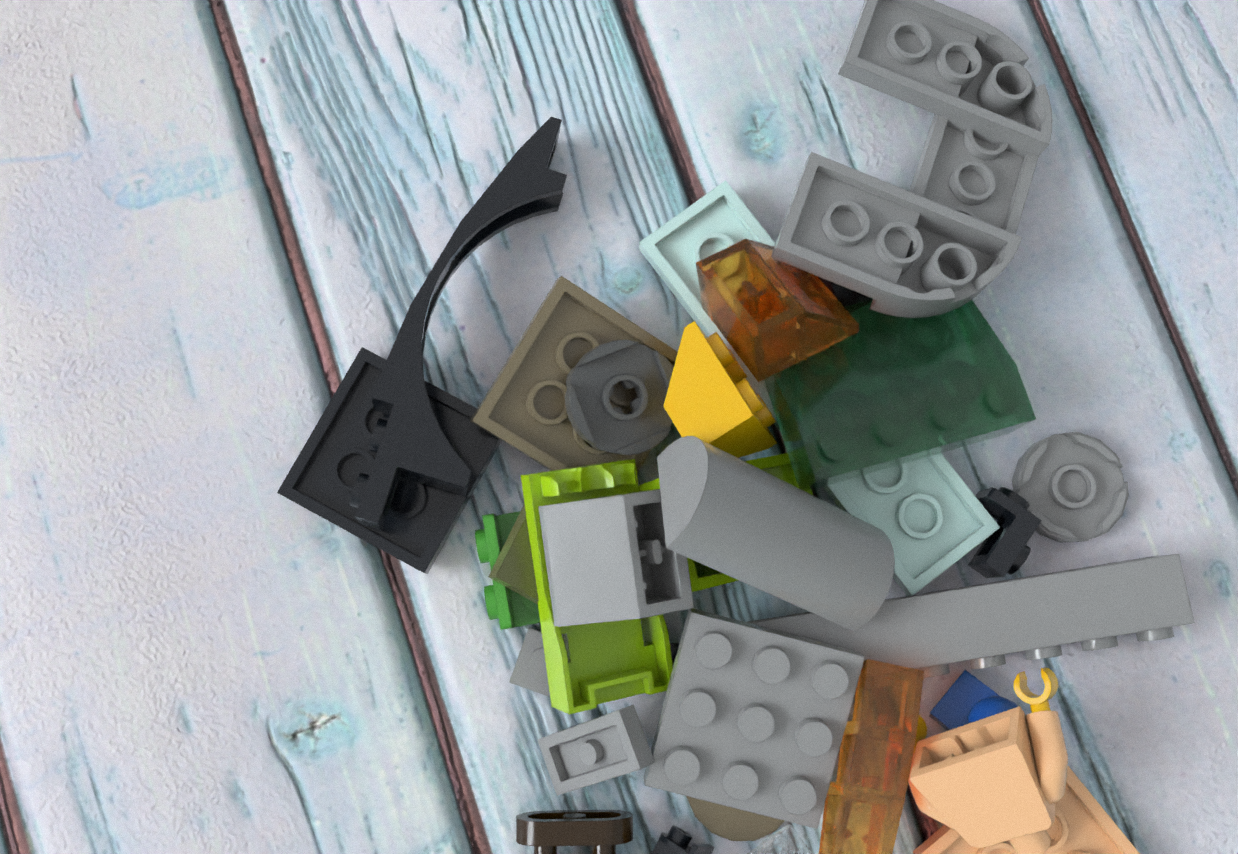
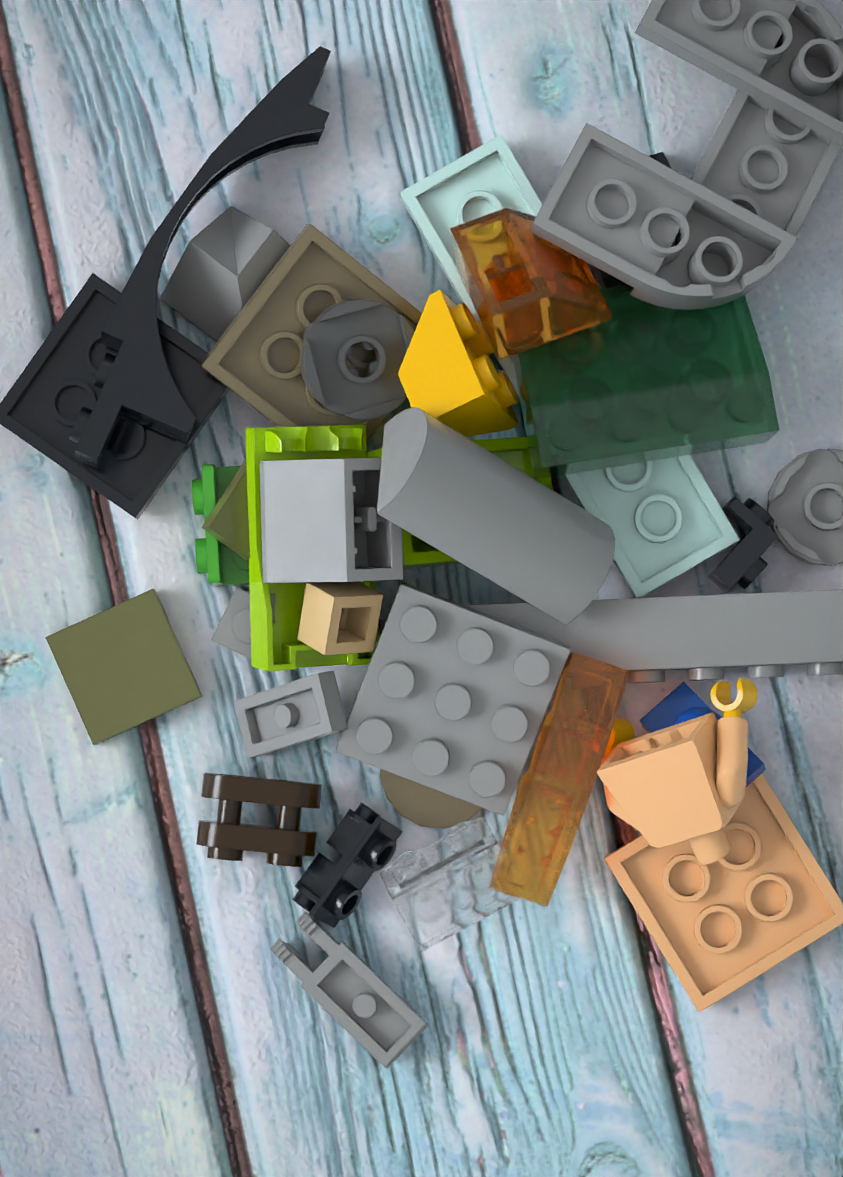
camera: 15 degrees right, 5 degrees up
none -> olive tile [45,589,203,745]
none -> light grey slope [160,206,290,342]
none -> tan plate [297,581,383,655]

